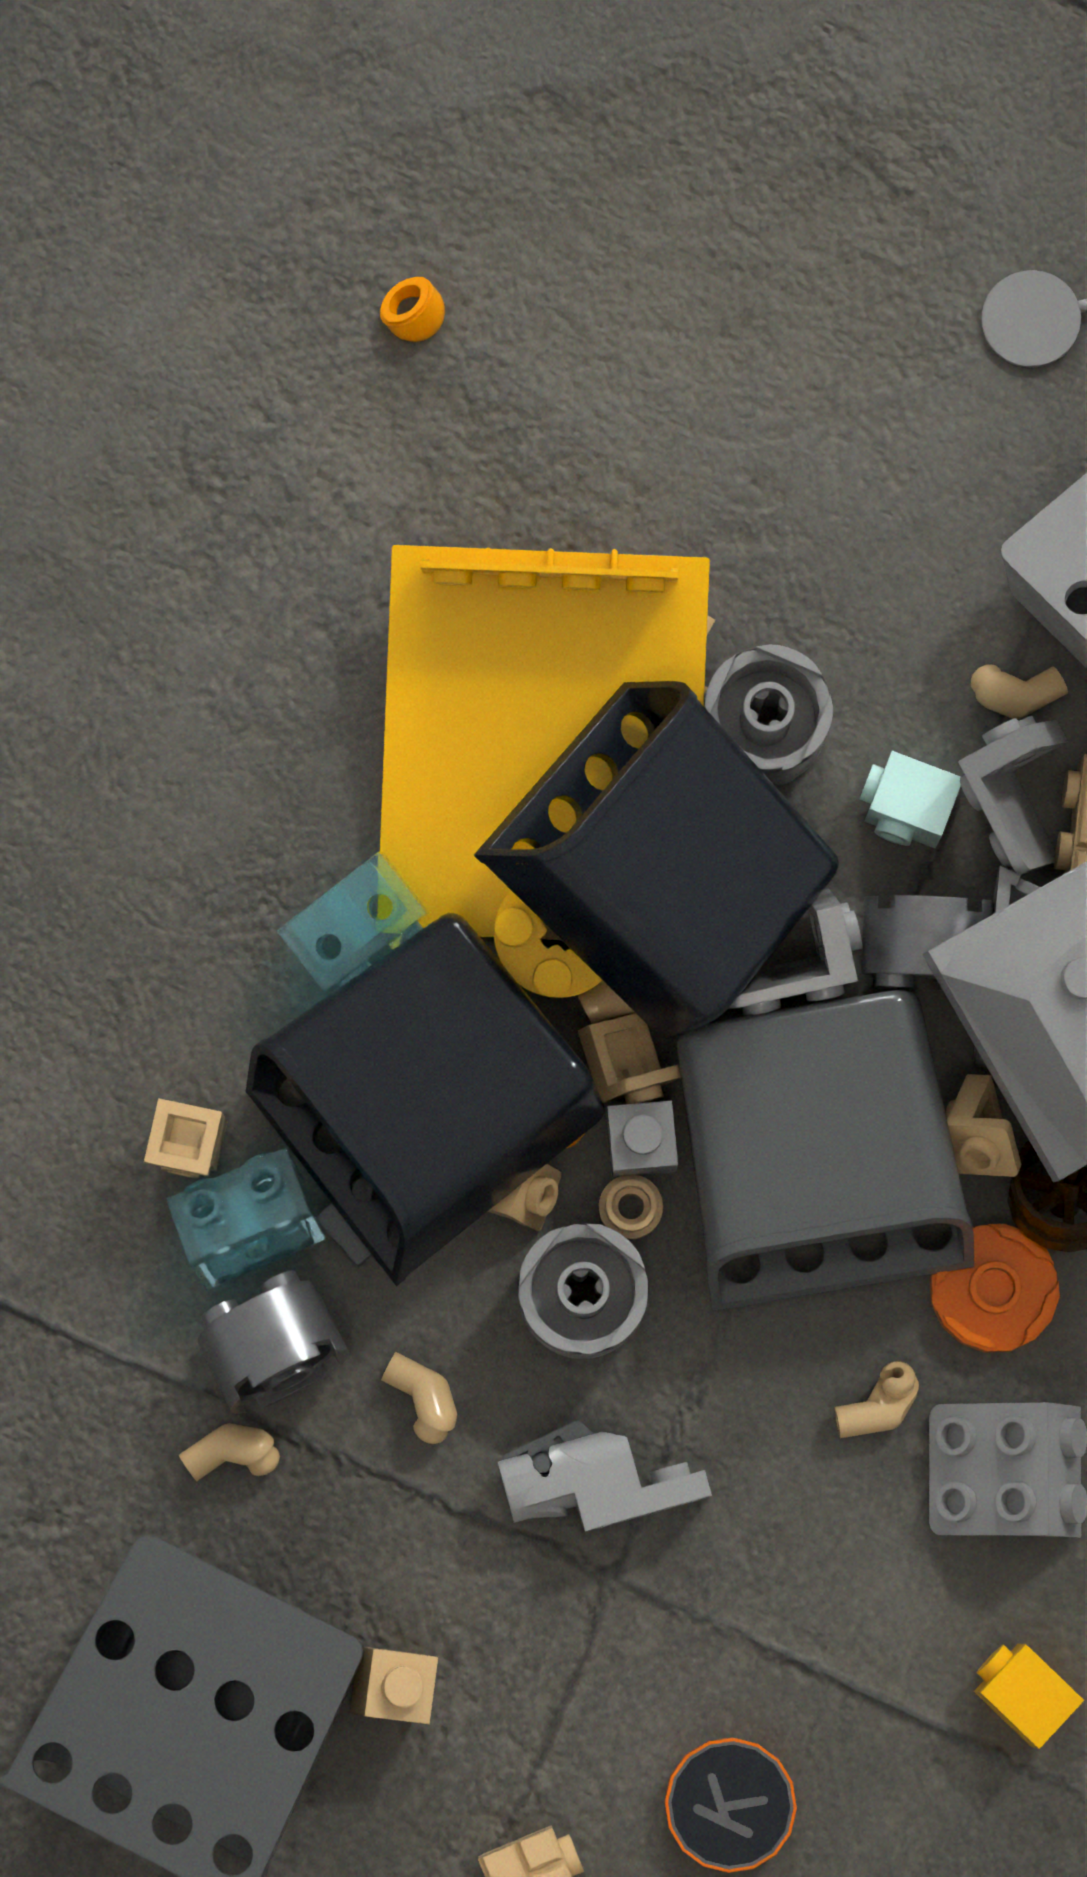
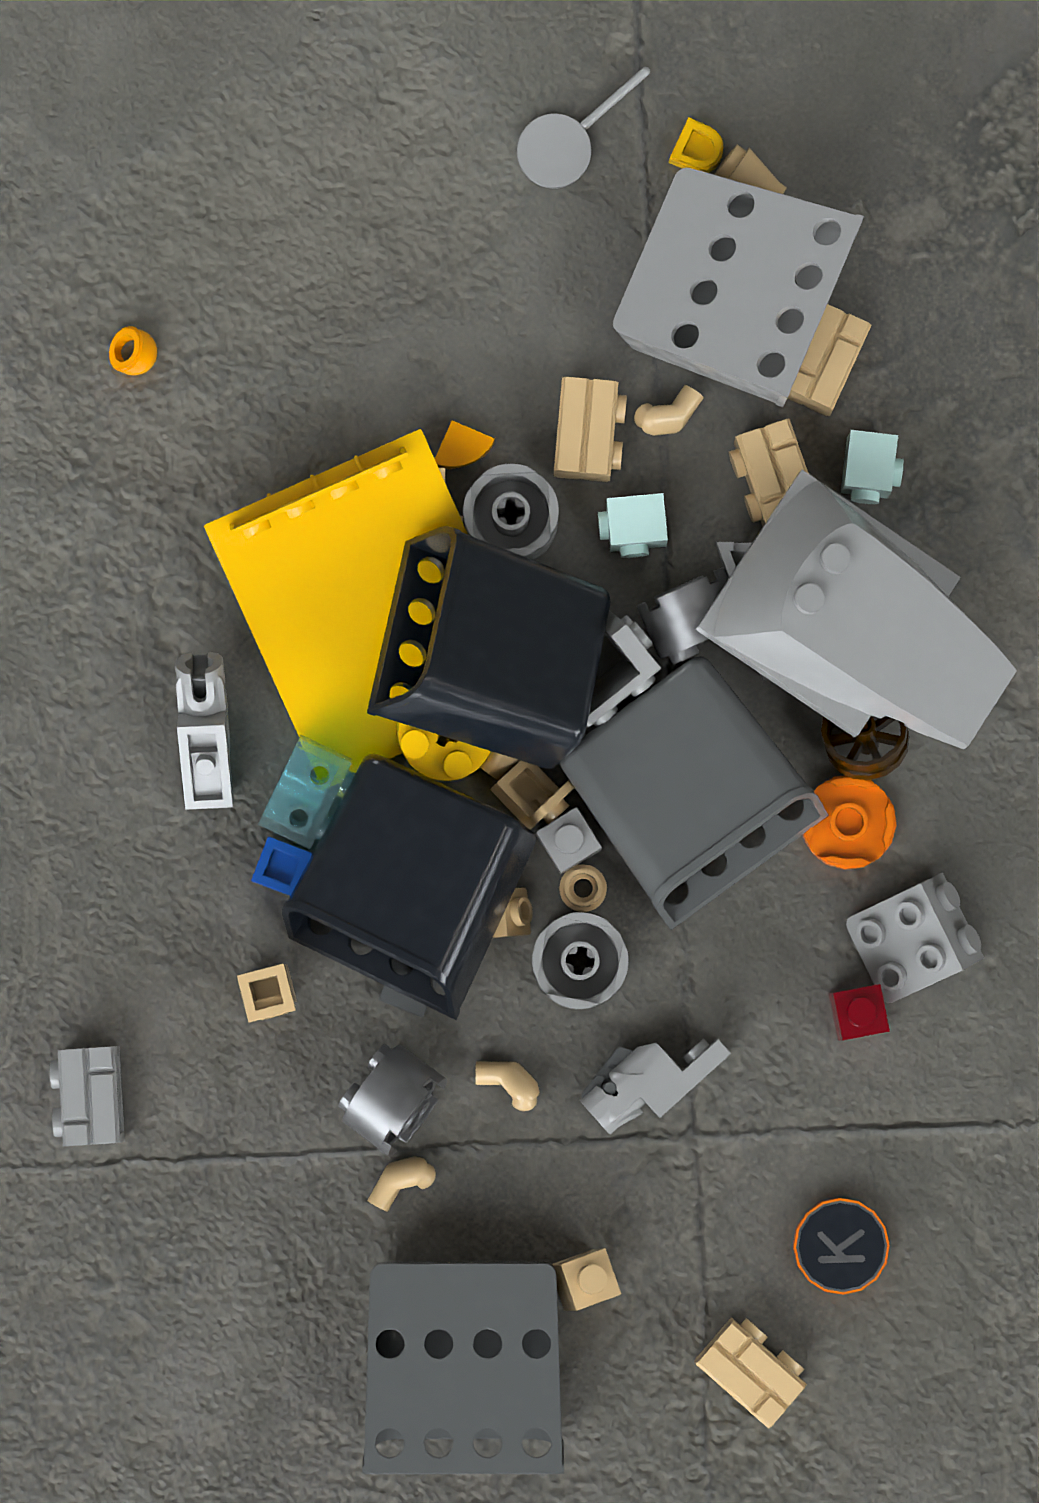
camera: 20 degrees left, 5 degrees up
clear light blue brick [166,1148,326,1290] -> none
tan arm [834,1361,919,1438] -> none
tan bracket [946,1074,1021,1177] -> none
light grey bracket [958,716,1068,875] -> none
yellow brick [973,1644,1084,1749] -> none
none -> plate [175,652,234,810]
none -> blue plate [251,837,313,896]
none -> light orange tile [435,420,495,469]
none -> tan brick [554,377,627,482]
none -> dark red brick [829,984,890,1041]

